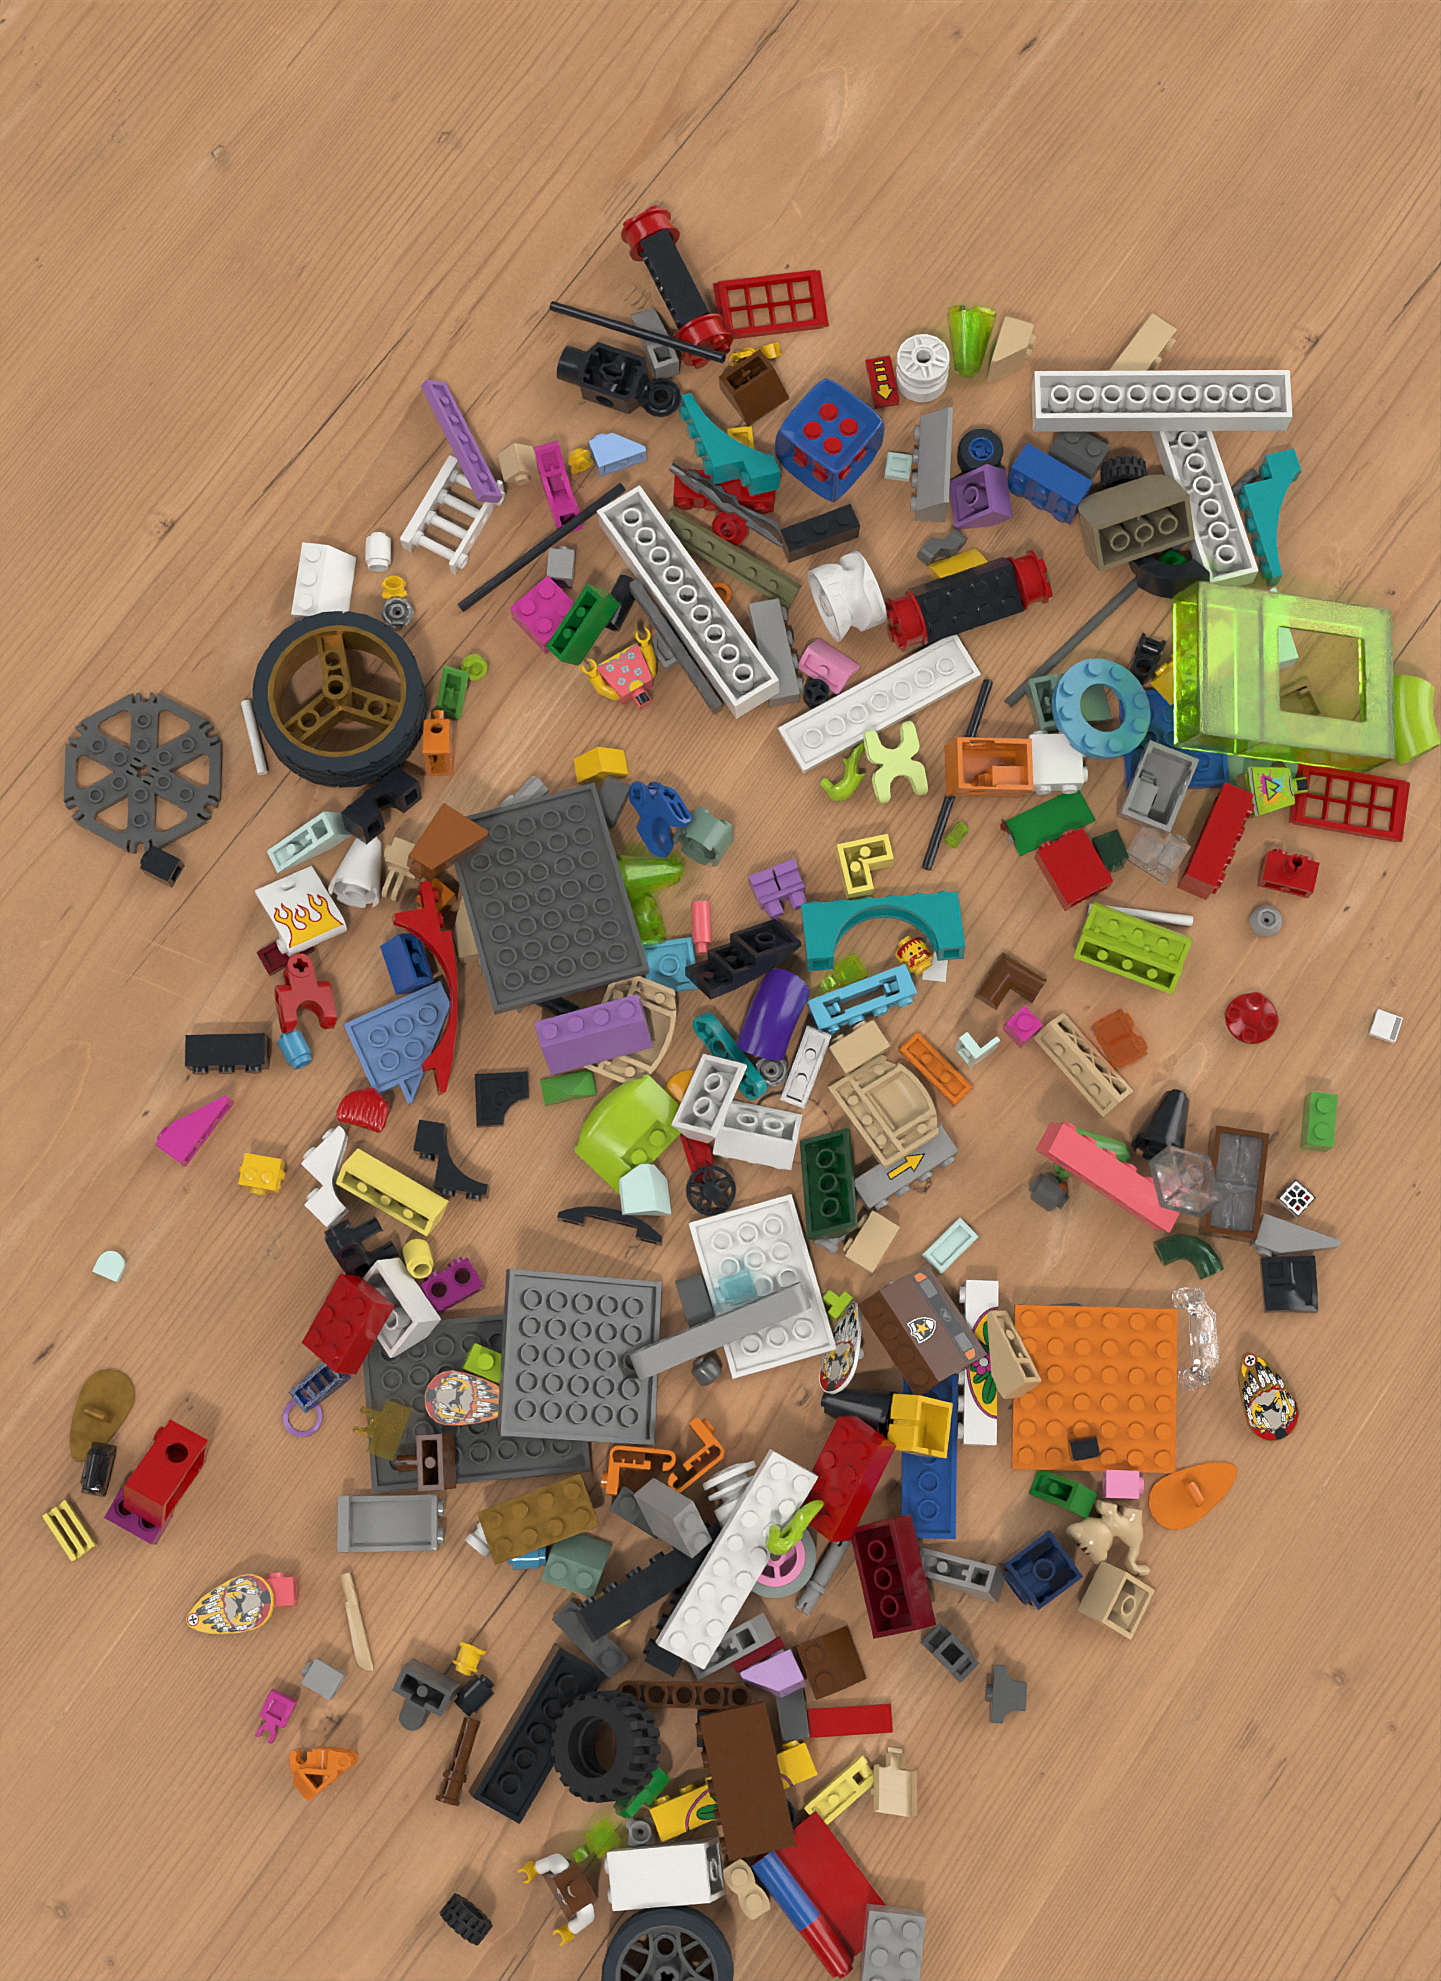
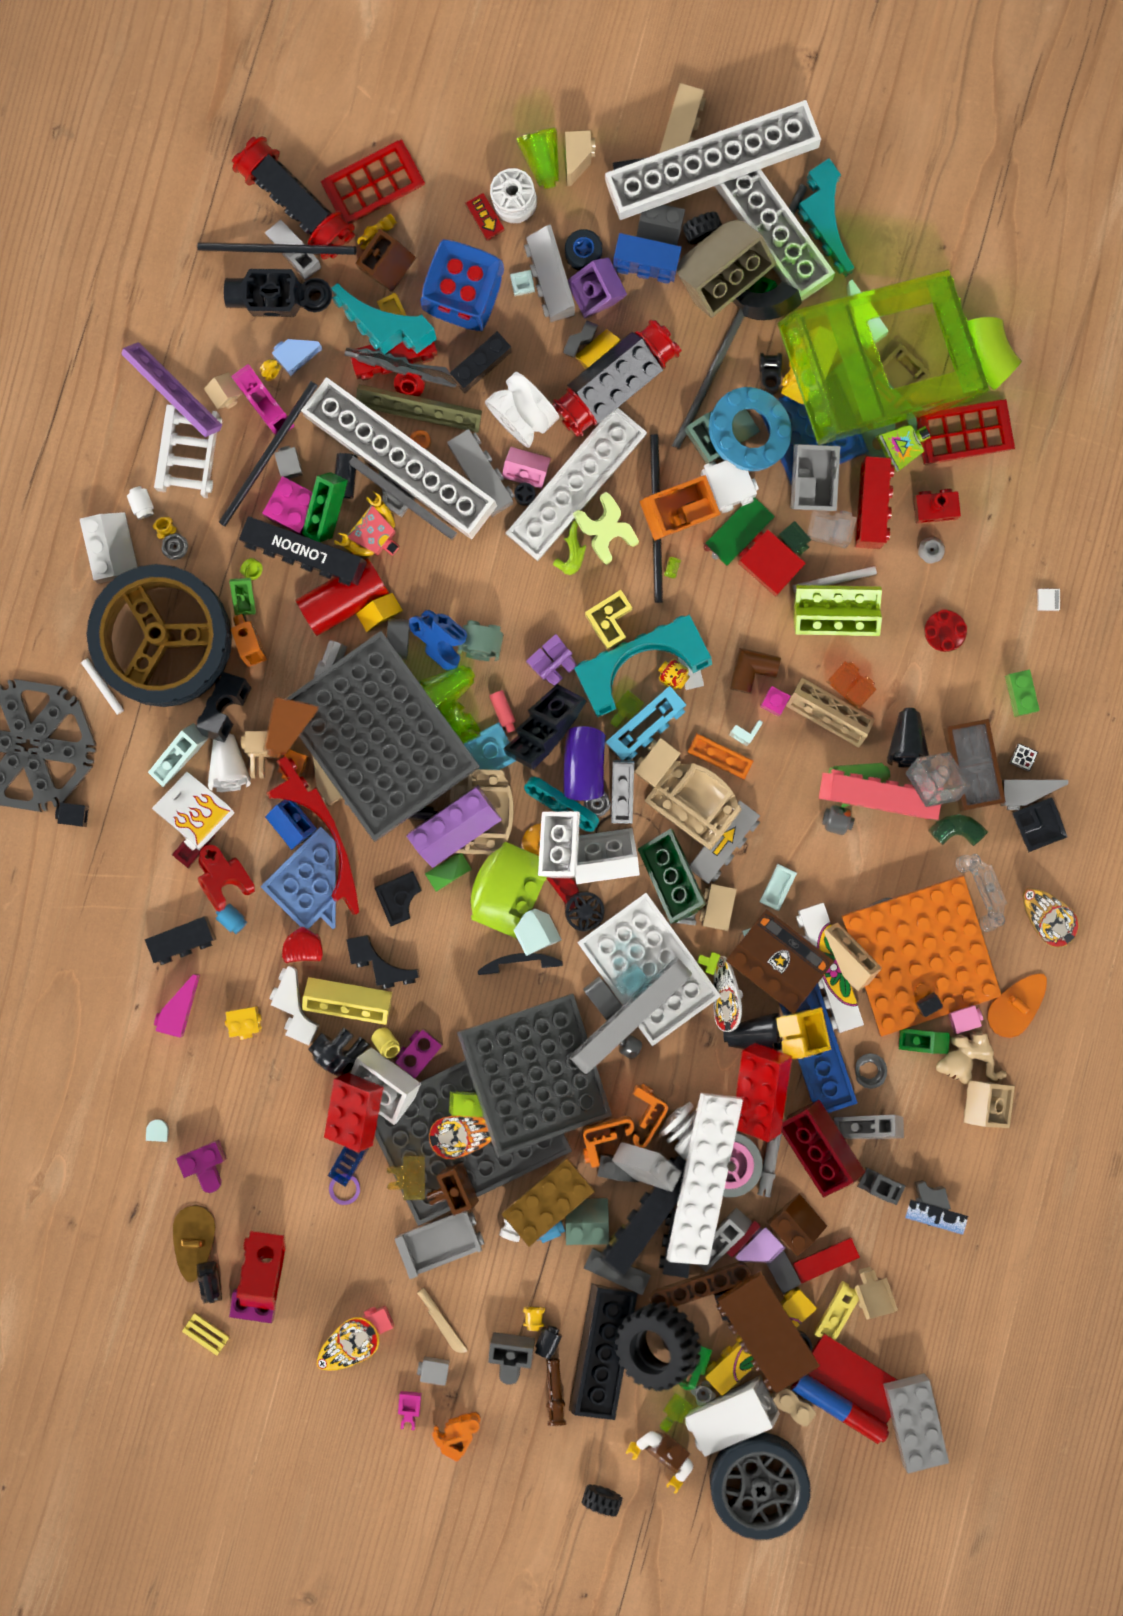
camera: 20 degrees left, 10 degrees up
lime piece [765,1500,824,1555] -> none
dark blue brick [998,1530,1083,1610] -> none
none -> magenta brick [176,1139,227,1193]
none -> black brick [239,516,367,586]
none -> red brick [295,558,389,636]
none -> dark grey piece [855,1053,887,1089]
none -> sticker [905,1199,968,1235]

